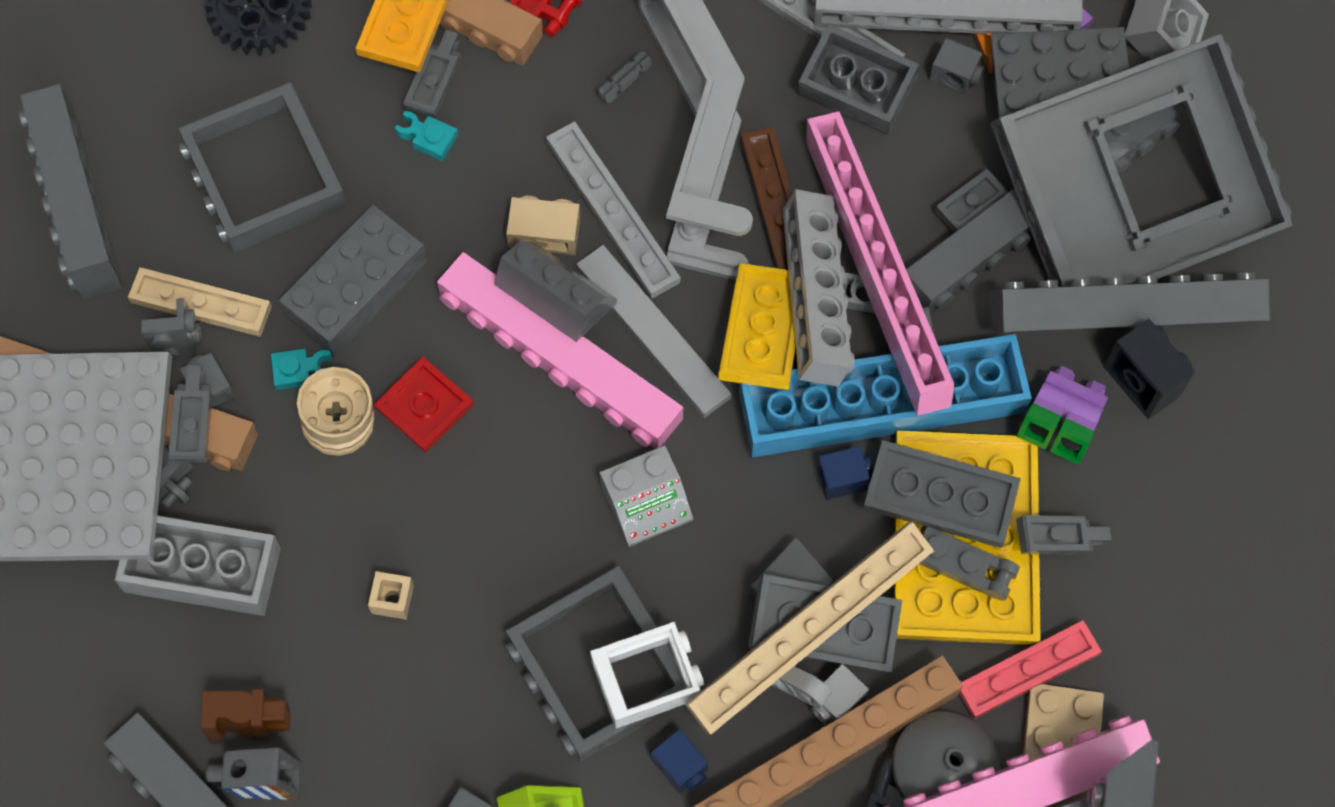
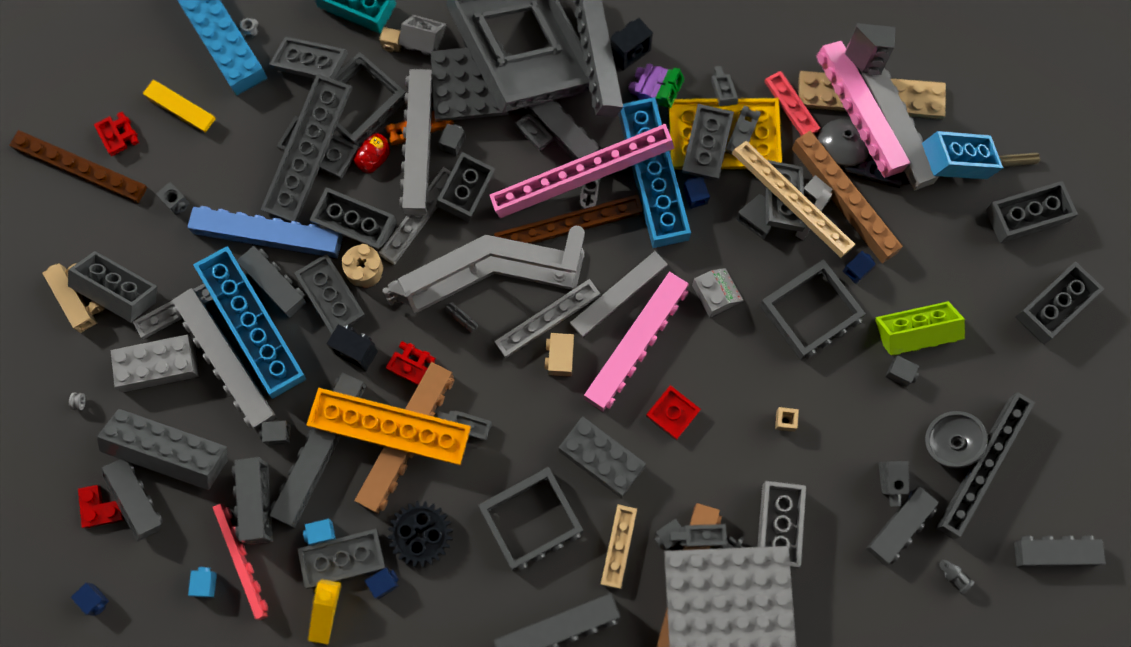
camera: 90 degrees left, 5 degrees up
dark grey bracket [141,298,202,362] -> none
reddish brown hips [201,689,290,744] -> none
teal plate [271,349,332,390] -> none
tan wheel [297,367,375,456] -> none
teal plate [395,111,458,162] -> none
dark grey slope [494,239,618,342] -> none
white window [590,622,704,729] -> none
yellow tile [718,263,796,390] -> none
light grey brick [782,189,855,386] -> none

